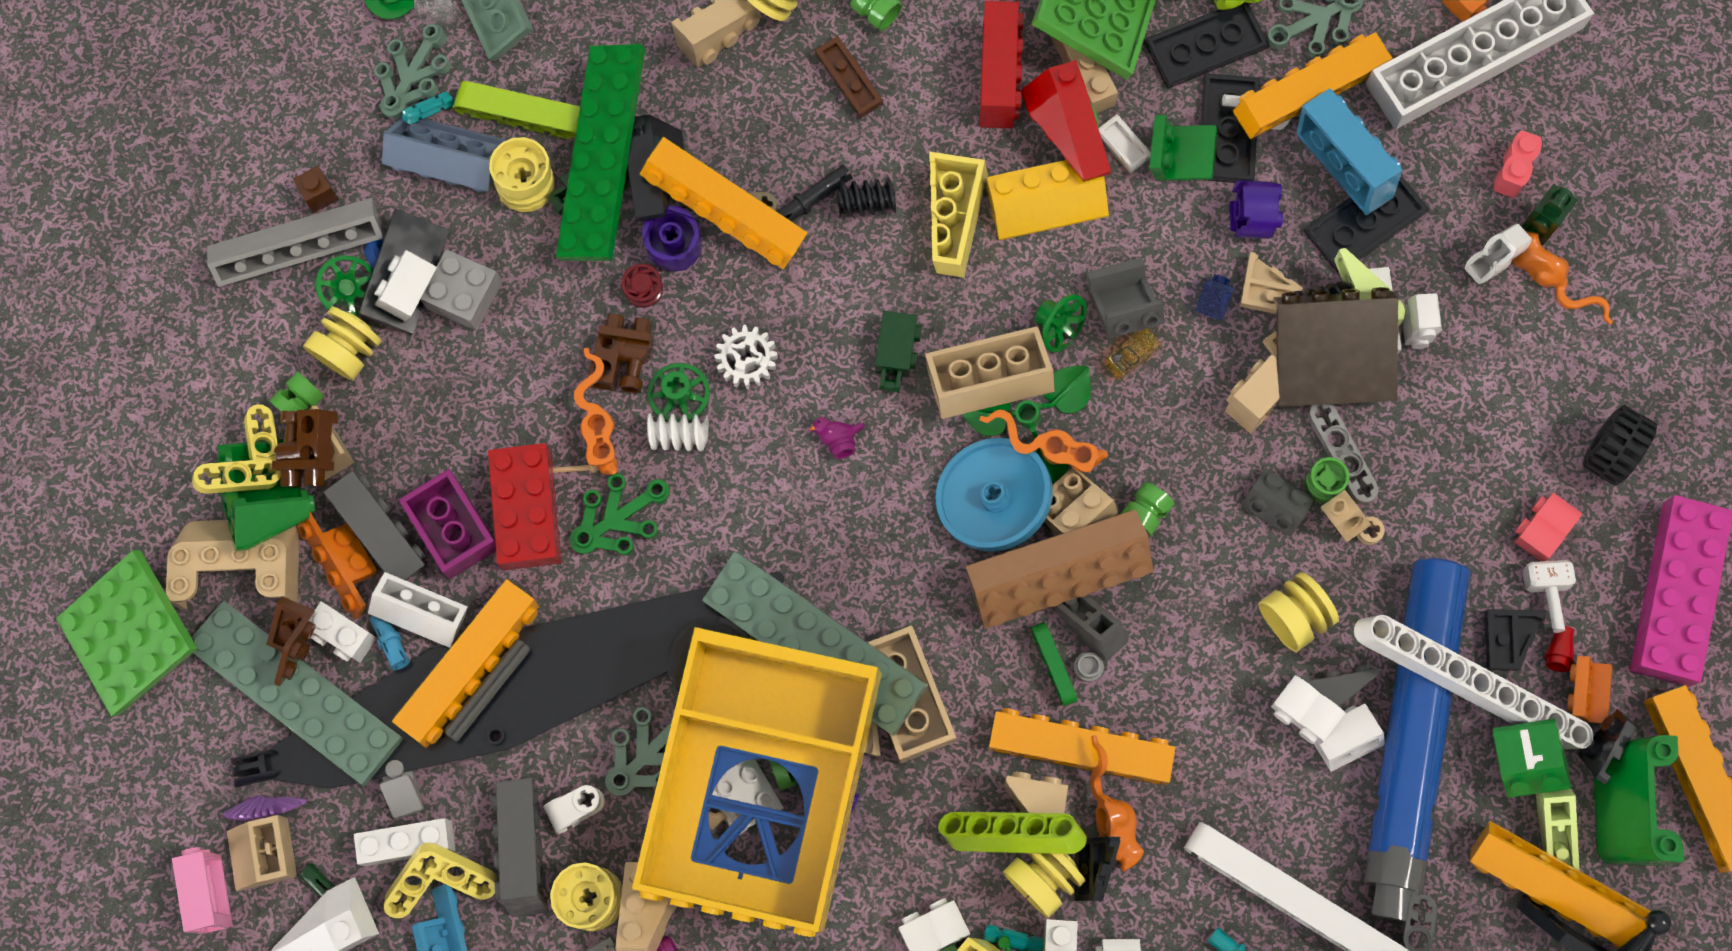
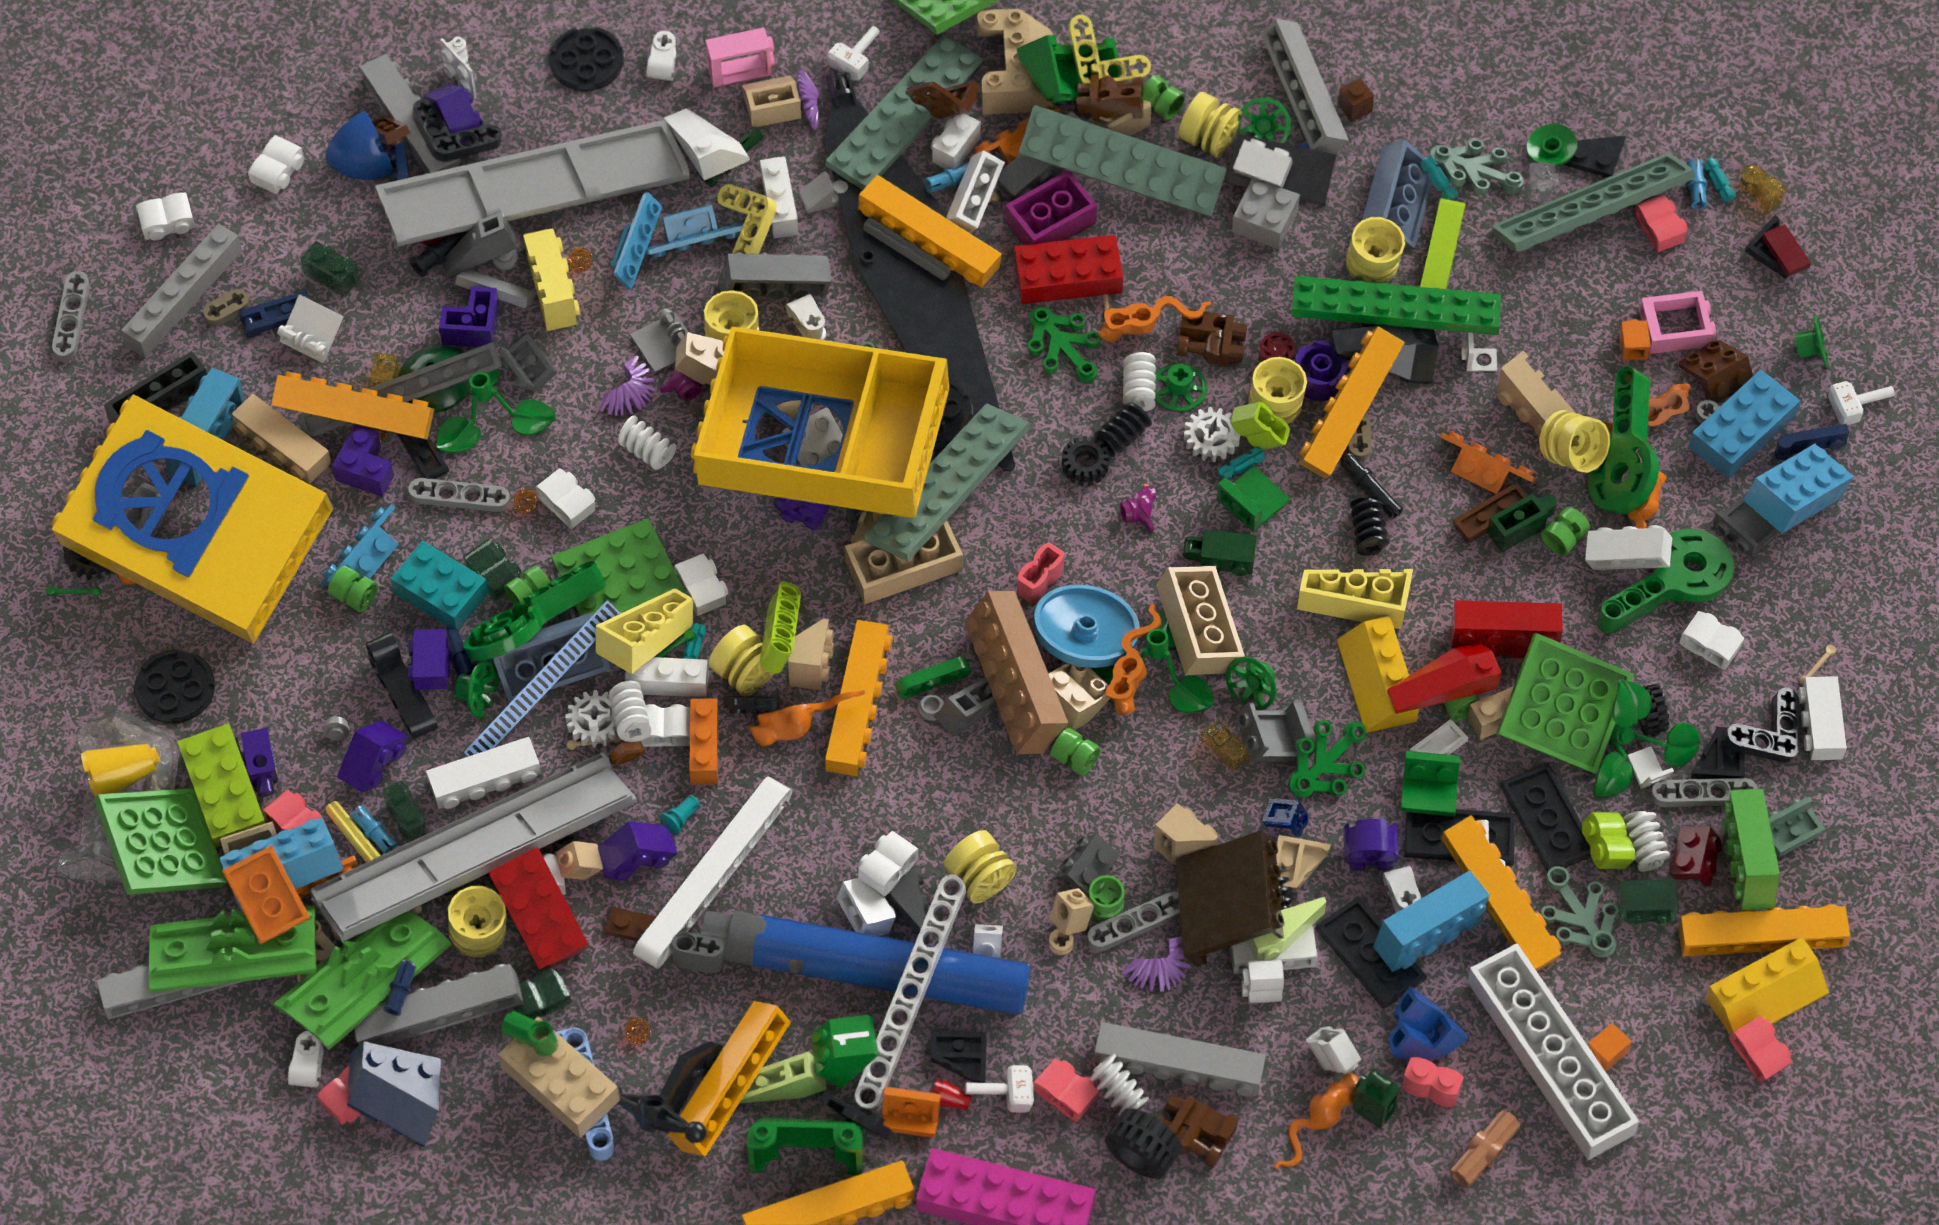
camera: 85 degrees right, 15 degrees down
none -> orange arch [689,698,719,785]
none -> white piece [827,26,880,80]
none -> white bracket [973,924,1003,958]
none -> coral brick [1017,542,1064,604]
none -> sand green plate [1018,105,1227,217]
none -> black tyre [1062,436,1109,486]
none -> white piece [1090,1054,1149,1116]
none -> black piece [1094,403,1152,457]
none -> light grey brick [1094,1022,1266,1096]
none -> medium lavender hair [1122,936,1191,992]
none -> reddish brown hips [1158,1095,1239,1168]
none -> green bracket [1216,467,1290,532]
none -> teal axle [1217,447,1265,480]
none -> lime brick [1230,402,1290,450]
none -> light yellow wheel [1248,357,1307,424]
none -> green plant [1288,720,1366,798]
none -> white piece [1382,866,1421,913]
none -> blue brick [1389,986,1468,1061]
none -> orange bracket [1440,430,1538,494]
none -> nougat piece [1450,1110,1521,1188]
none -> white bracket [1461,333,1497,372]
none -> dark green brick [1487,493,1557,552]

